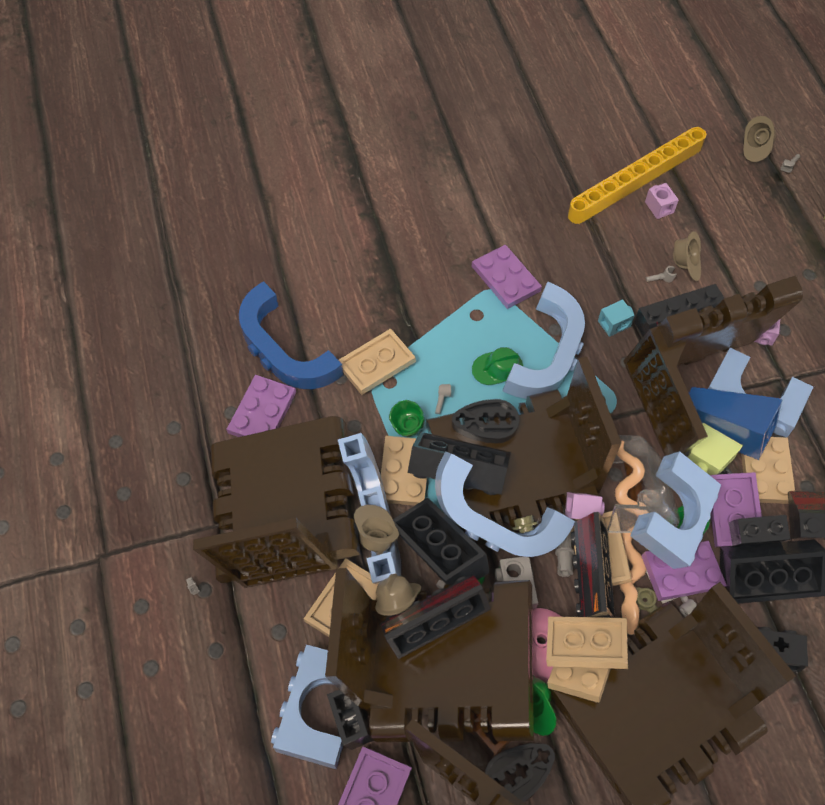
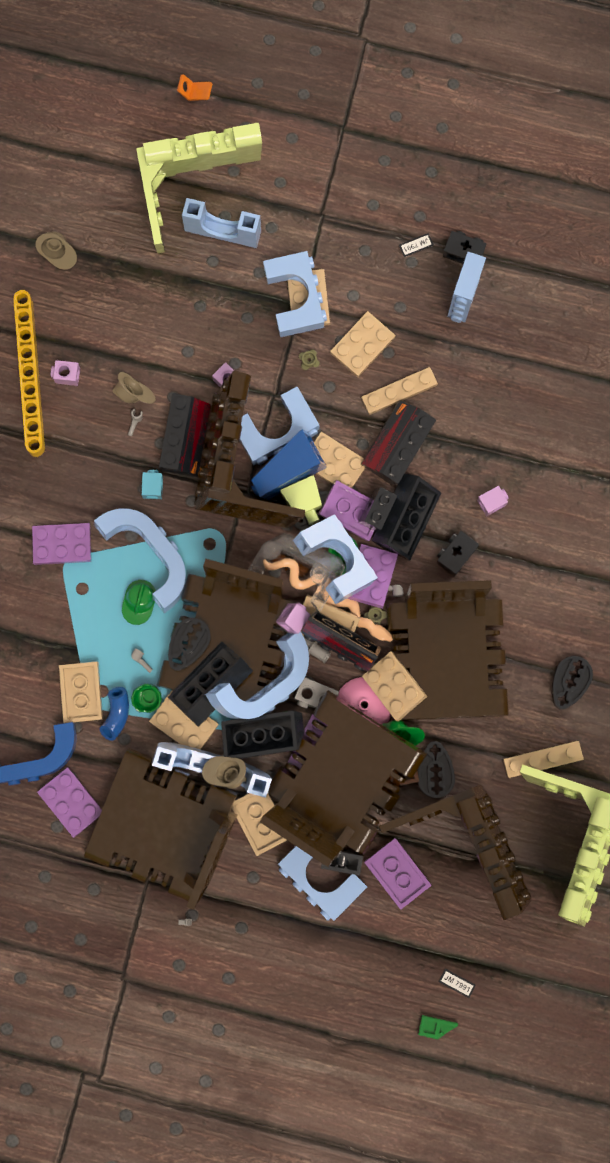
camera: 60 degrees left, 20 degrees up
dark tan piece [375,573,421,616] -> none
black slope [380,574,491,659] -> none
olive plate [512,515,538,533] -> none
tan plate [546,616,628,669] -> none
light grey hand [780,154,800,173] -> none
none -> blue cylinder [100,687,129,741]

